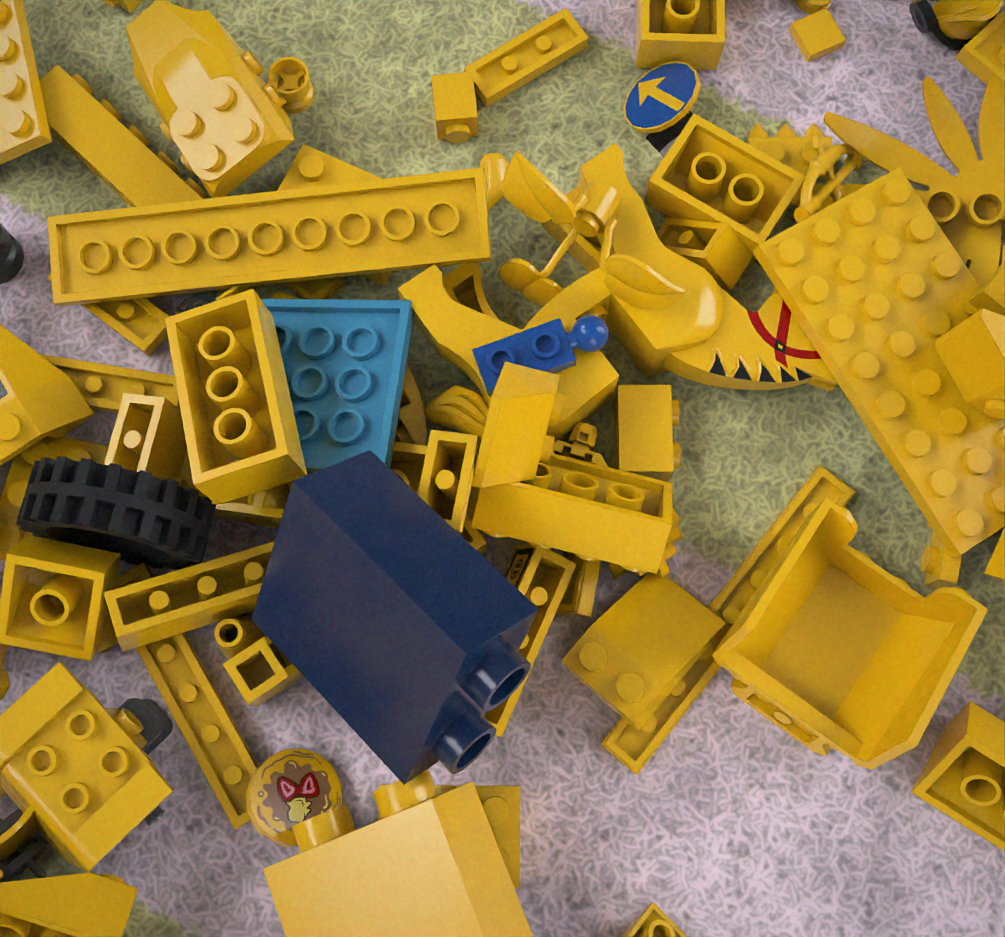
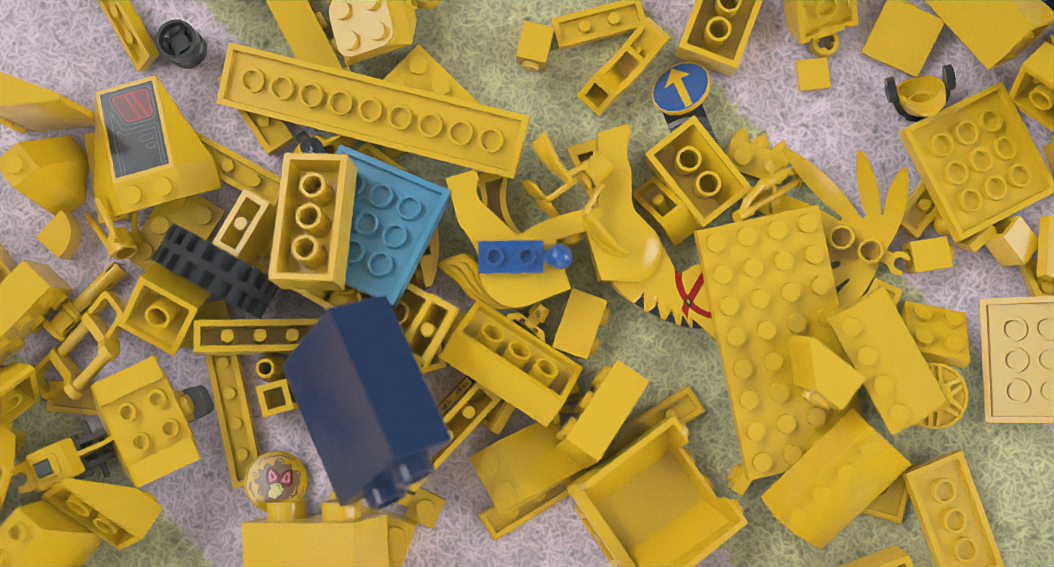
camera: 20 degrees right, 10 degrees up
yellow slope [472,362,566,488] -> none
yellow arm [480,153,509,211] -> none
none -> yellow plate [396,487,446,529]
none -> yellow brick [555,360,649,469]
none -> yellow arch [577,17,671,116]

